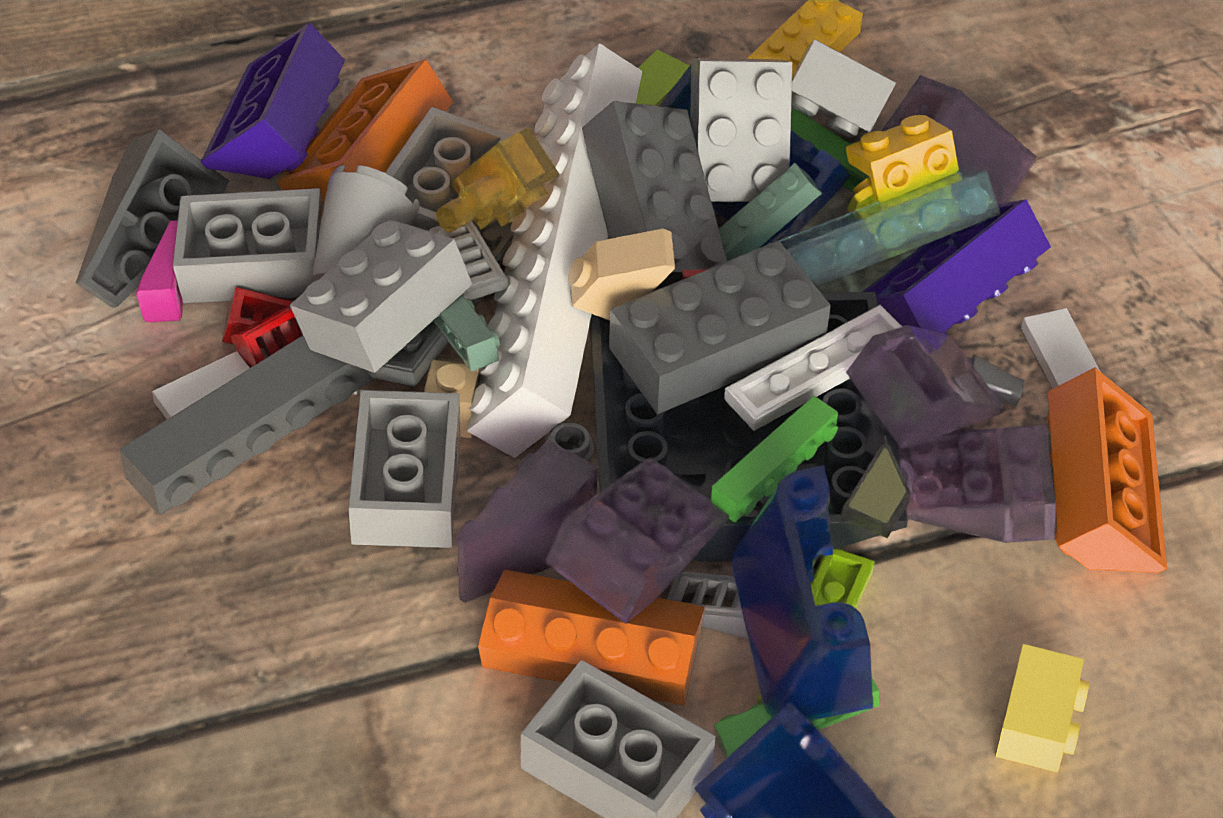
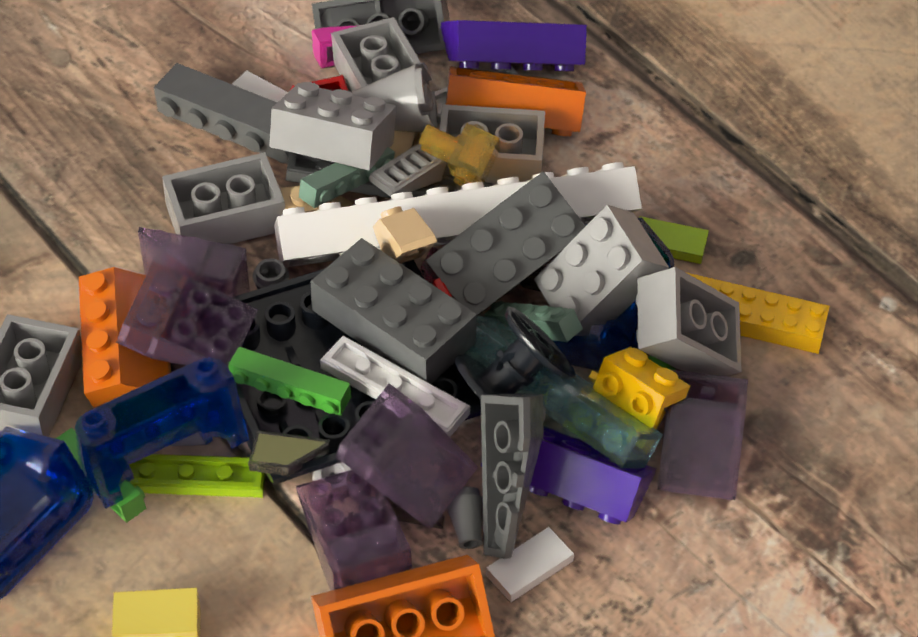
camera: 70 degrees right, 0 degrees up
none -> black piece [455,306,576,399]
none -> dark grey wedge [481,393,546,559]

